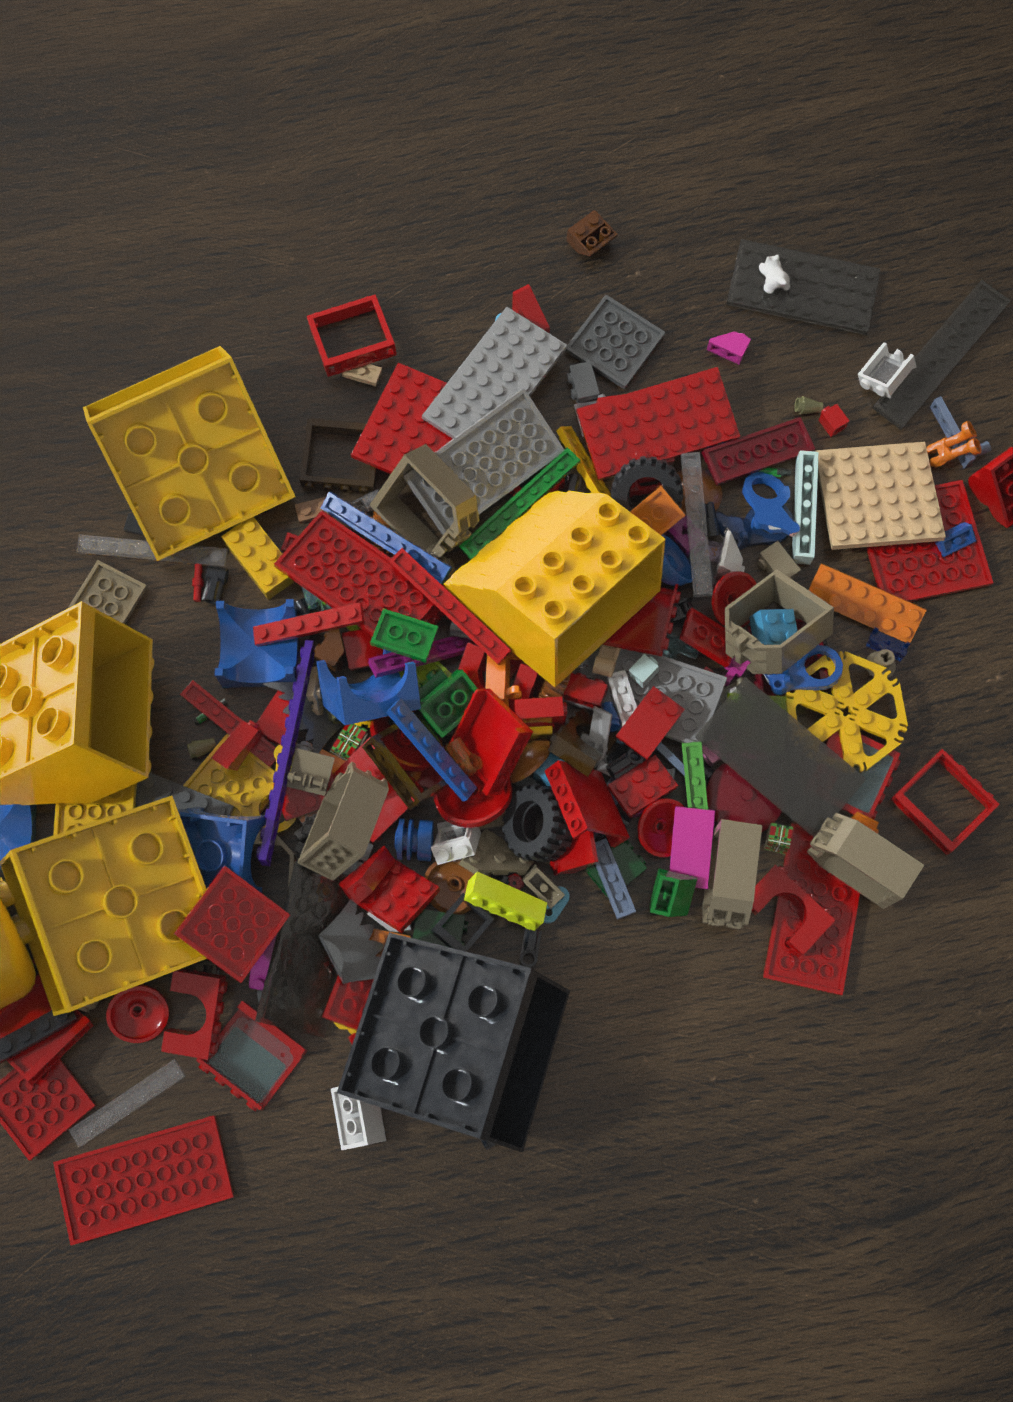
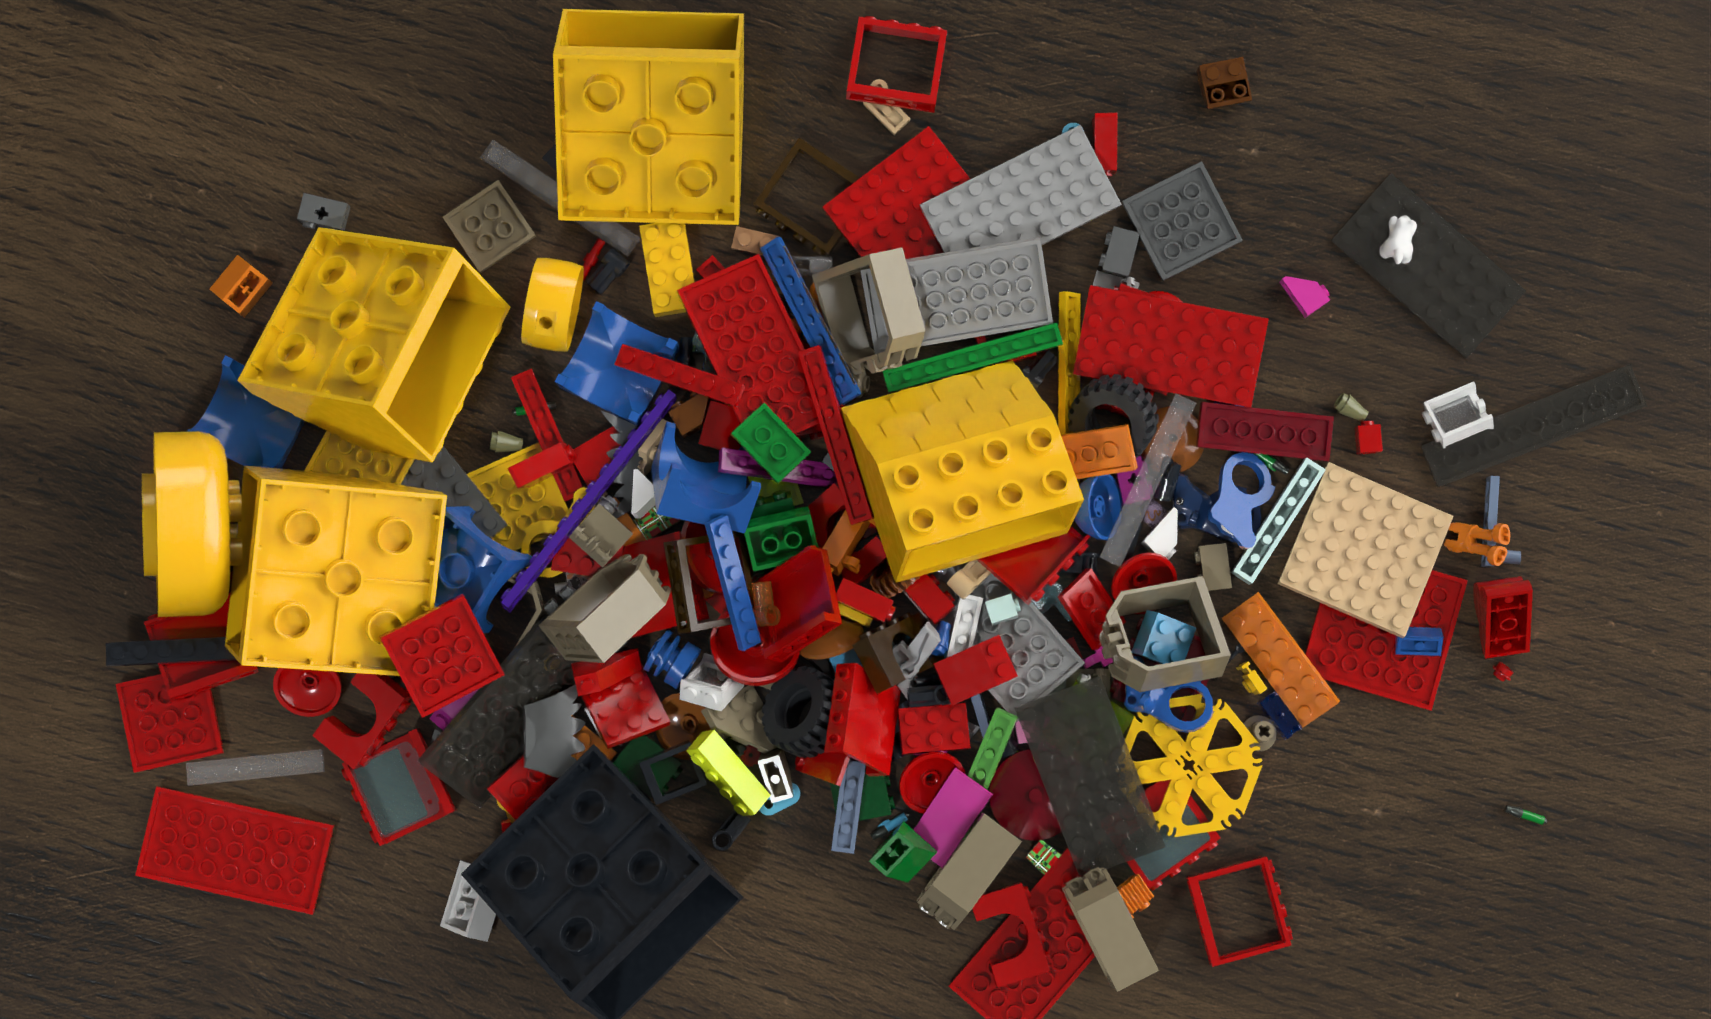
camera: 30 degrees right, 10 degrees up
none -> yellow cylinder [521,258,584,352]
none -> white slope [631,469,655,519]
none -> piece [870,812,910,840]
none -> yellow plate [1236,661,1267,695]

